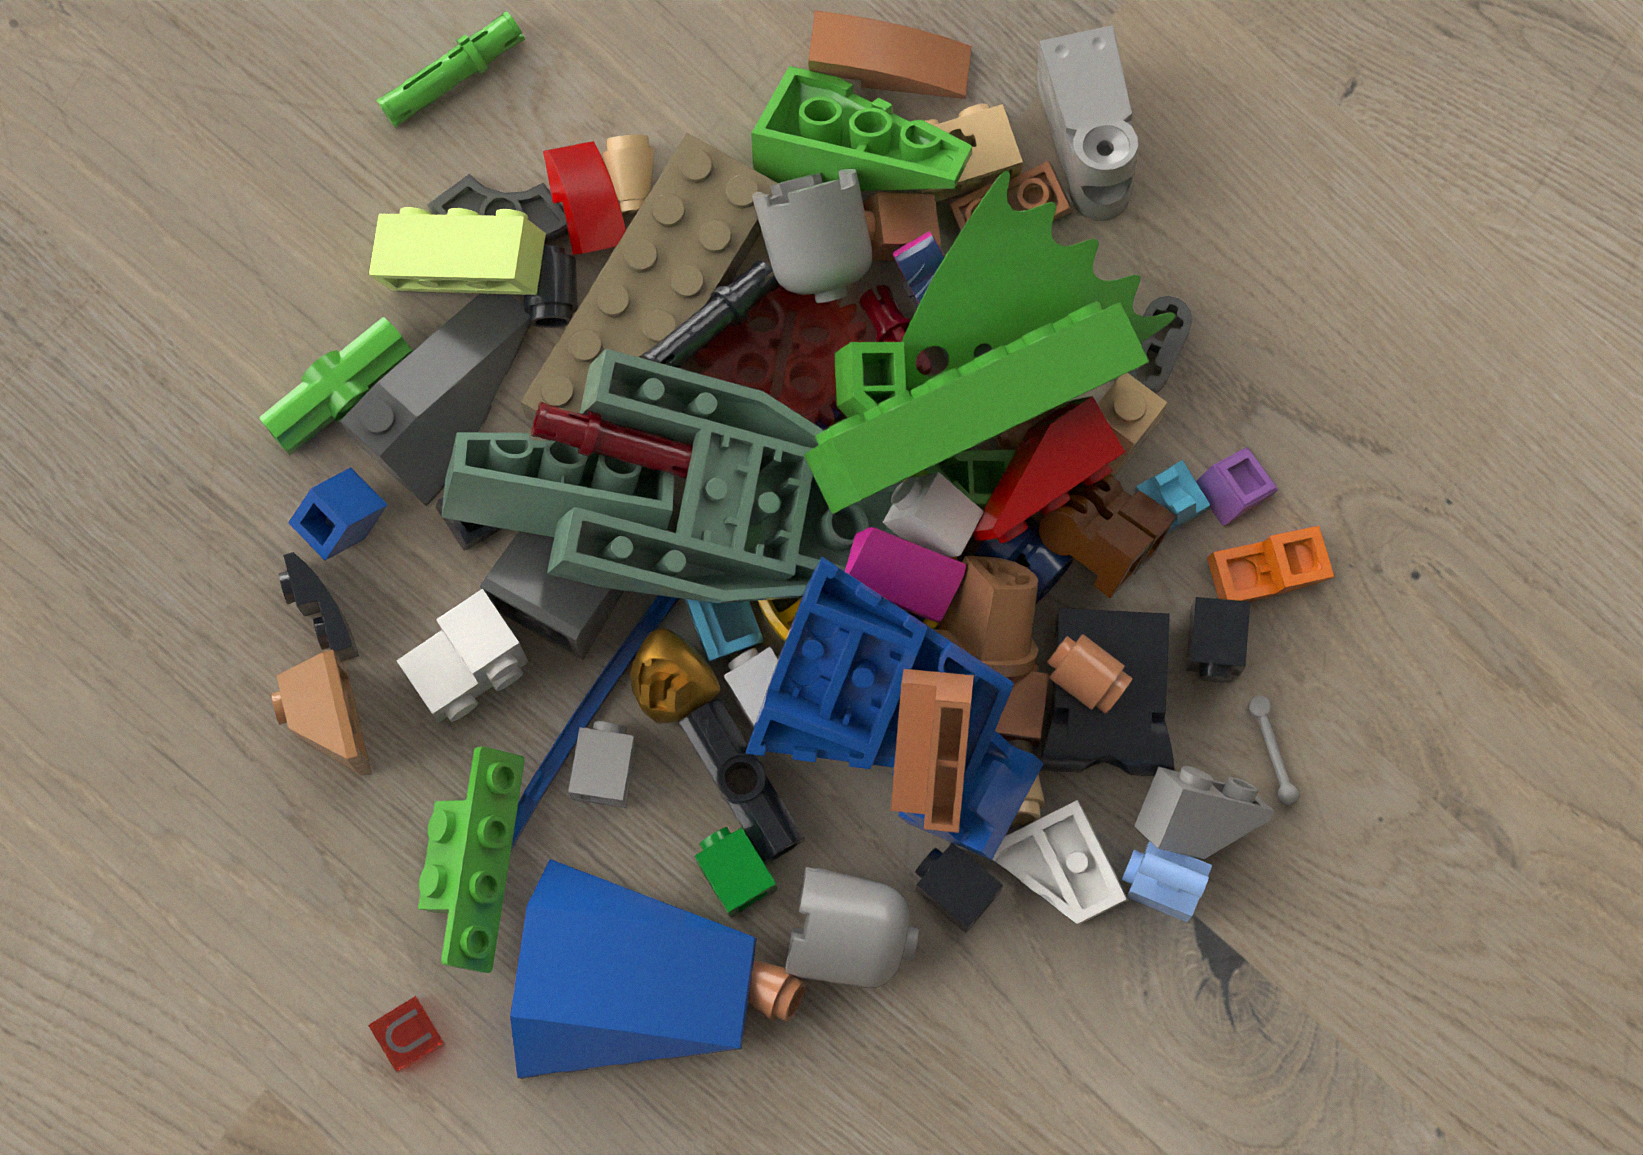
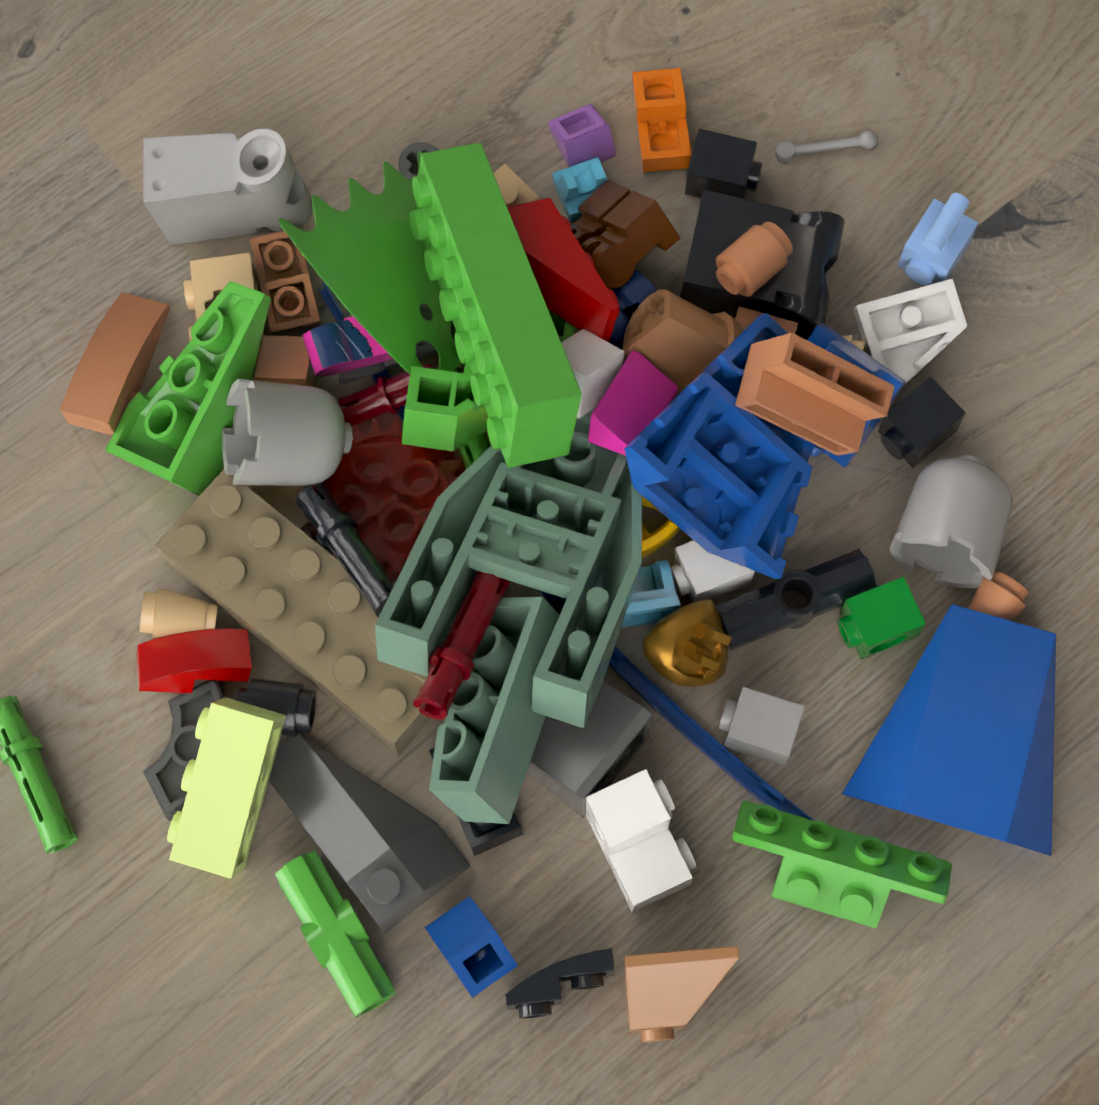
camera: 80 degrees left, 5 degrees down
clear red tile [368,996,446,1074] -> none
light grey slope [1134,766,1274,859] -> none

